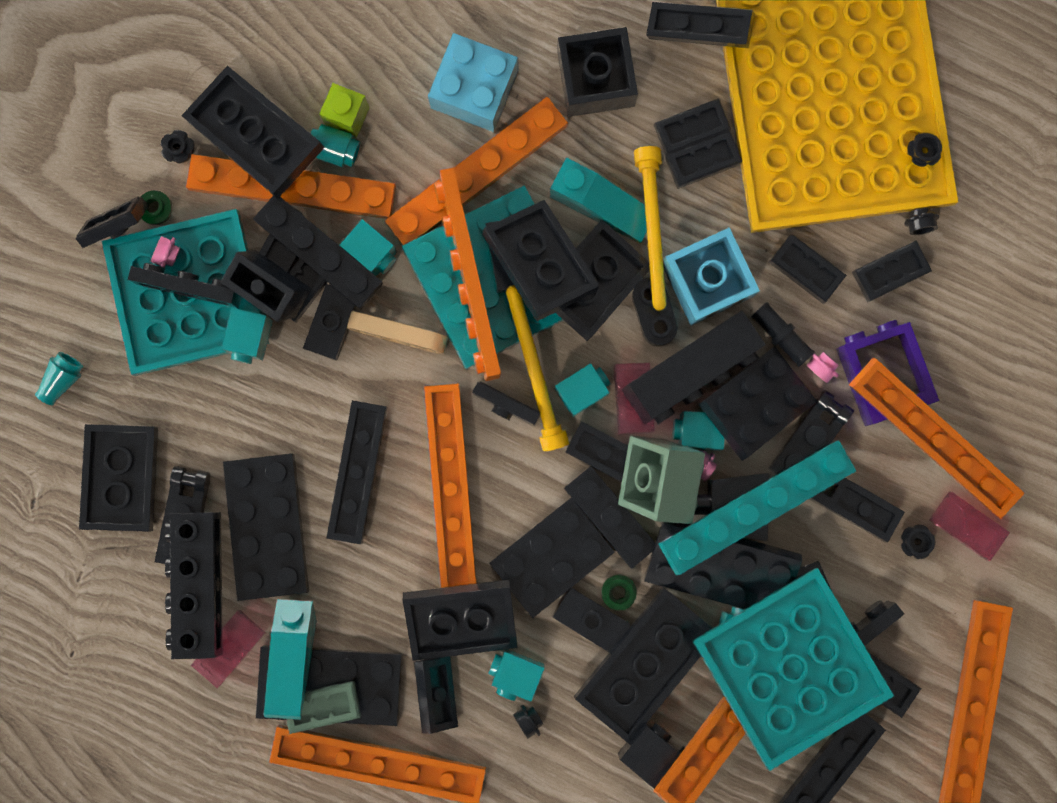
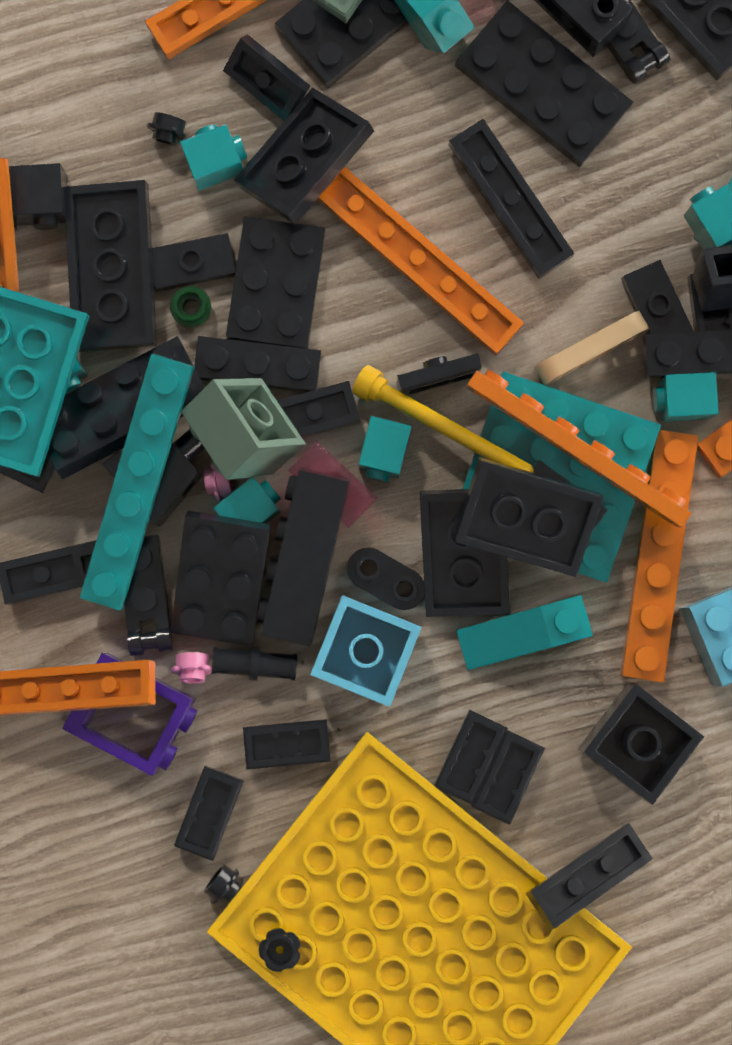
camera: 135 degrees right, 0 degrees up
yellow piece [634,146,666,311] -> none

